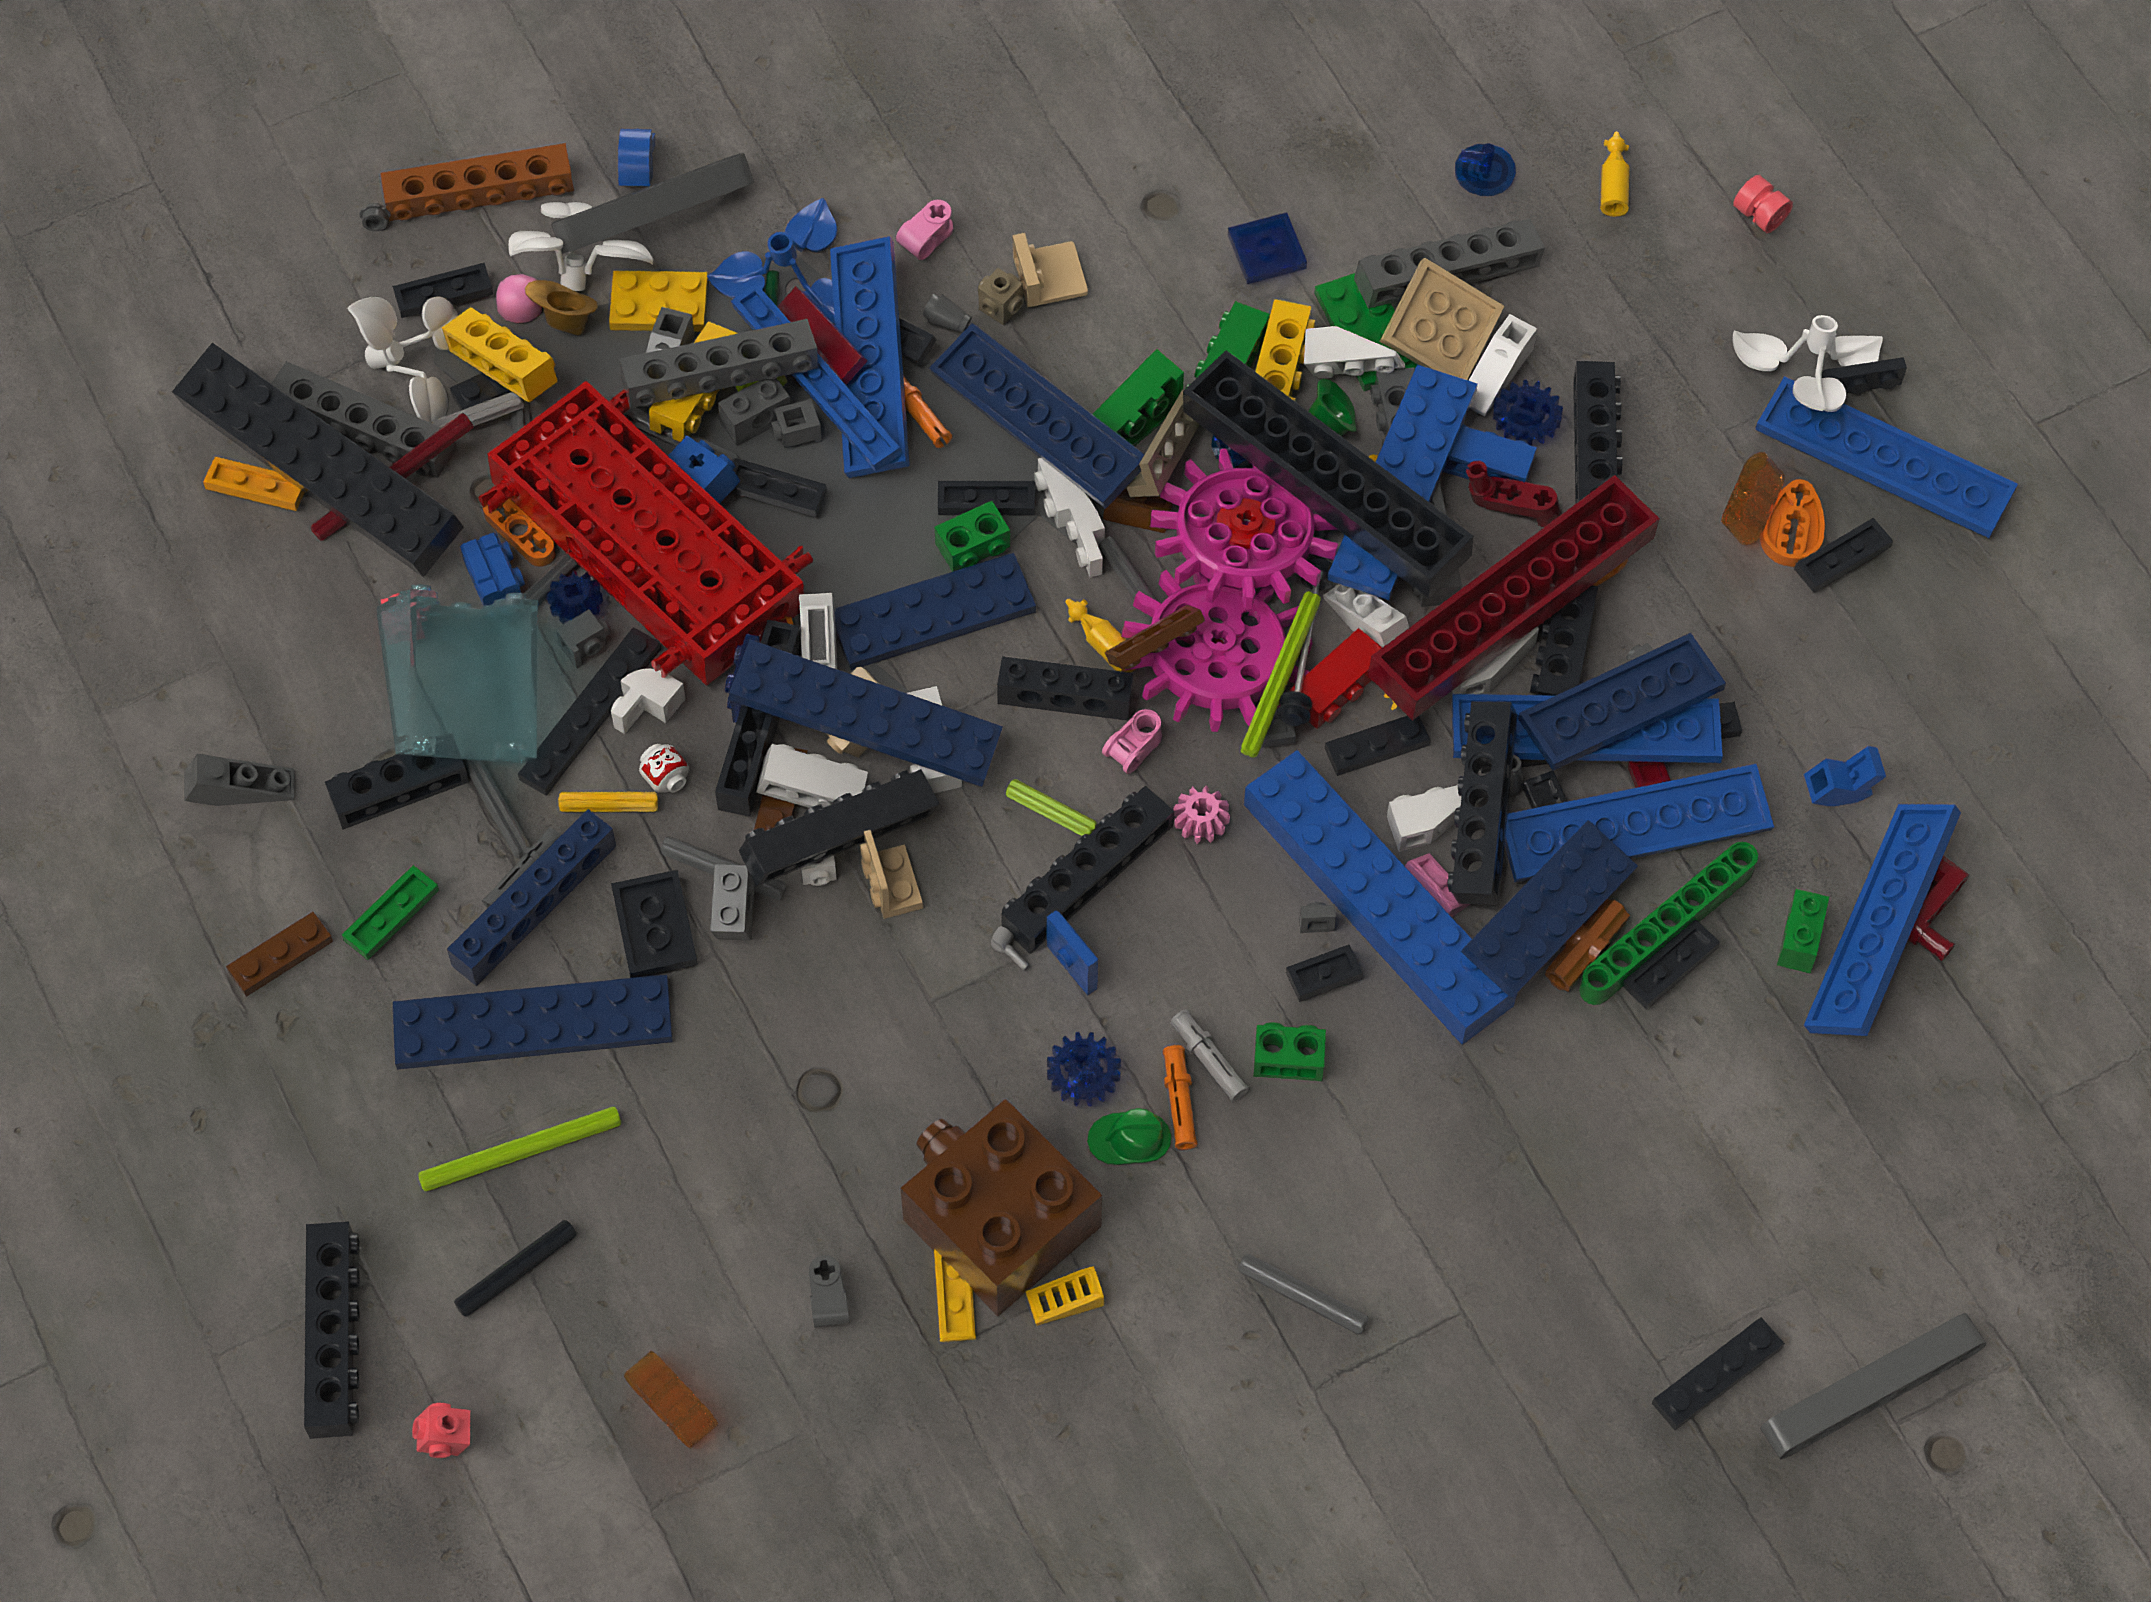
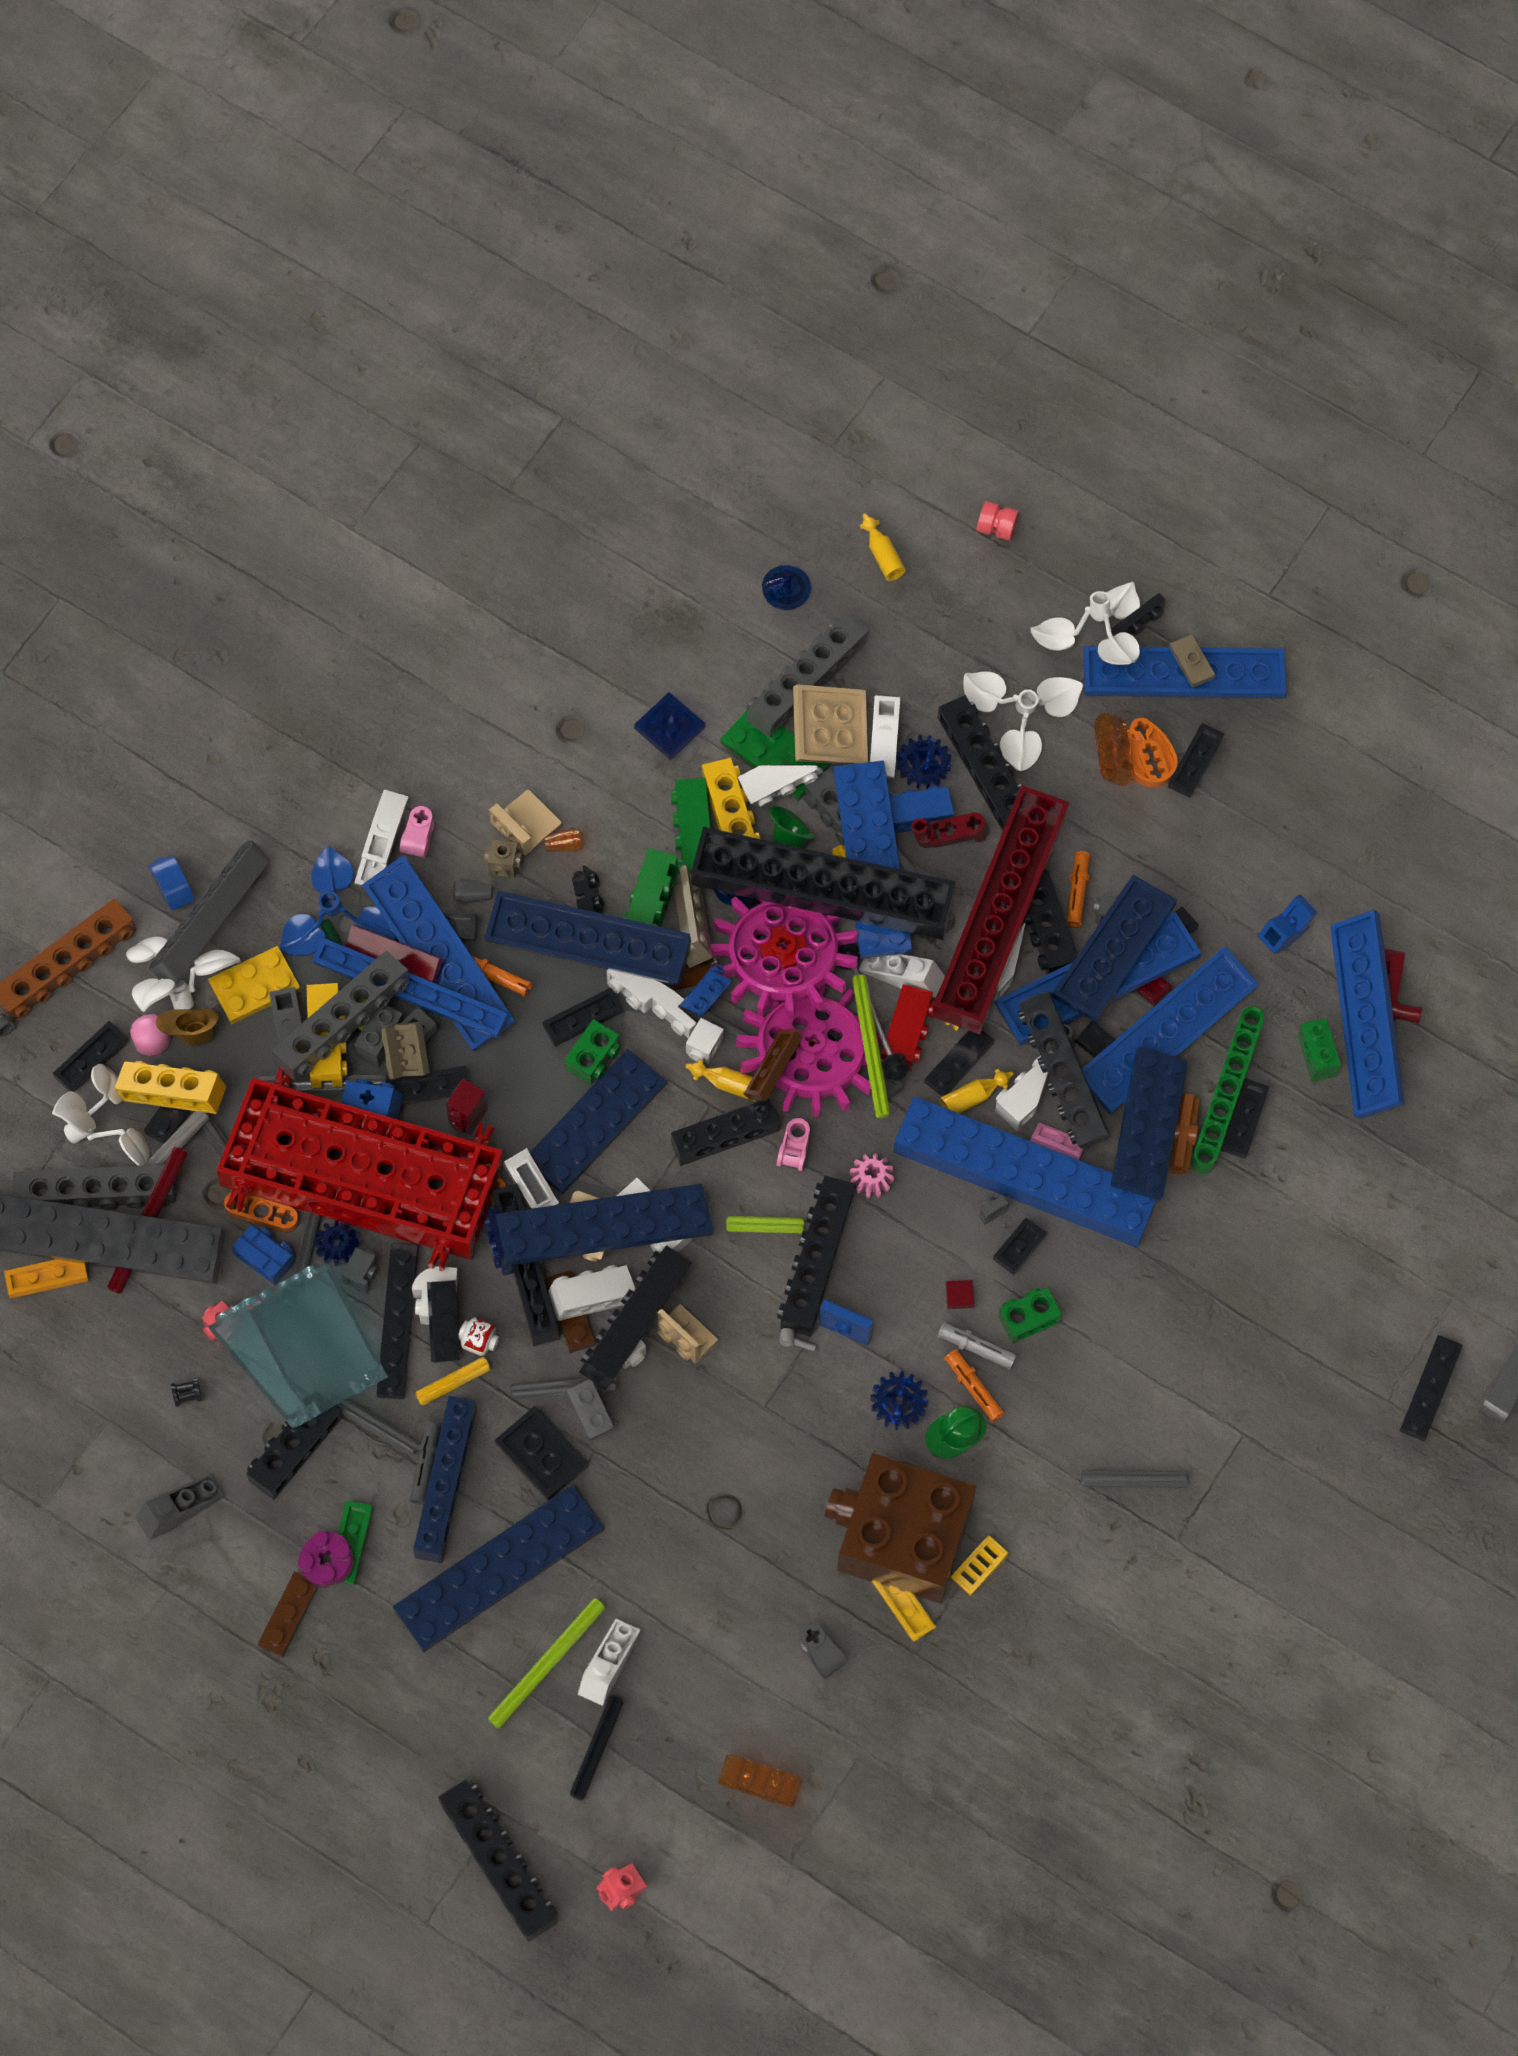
camera: 30 degrees left, 5 degrees up
none -> black bush [170,1378,202,1407]
none -> magenta plate [298,1531,354,1587]
none -> white slope [355,790,409,887]
none -> dark tan bracket [381,1022,430,1079]
none -> black plate [427,1280,460,1362]
none -> dark red brick [446,1079,487,1135]
none -> clear orange cone [545,827,584,852]
none -> black hinge [572,865,605,914]
none -> white slope [578,1619,640,1706]
none -> blue hinge [681,964,732,1016]
none -> white brick [686,1018,724,1064]
none -> yellow wheel [940,1069,1014,1114]
none -> dark red tile [945,1280,974,1309]
none -> white plant [963,671,1083,772]
none -> orange pin [1066,851,1091,928]
none -> dark tan plate [1169,634,1215,688]

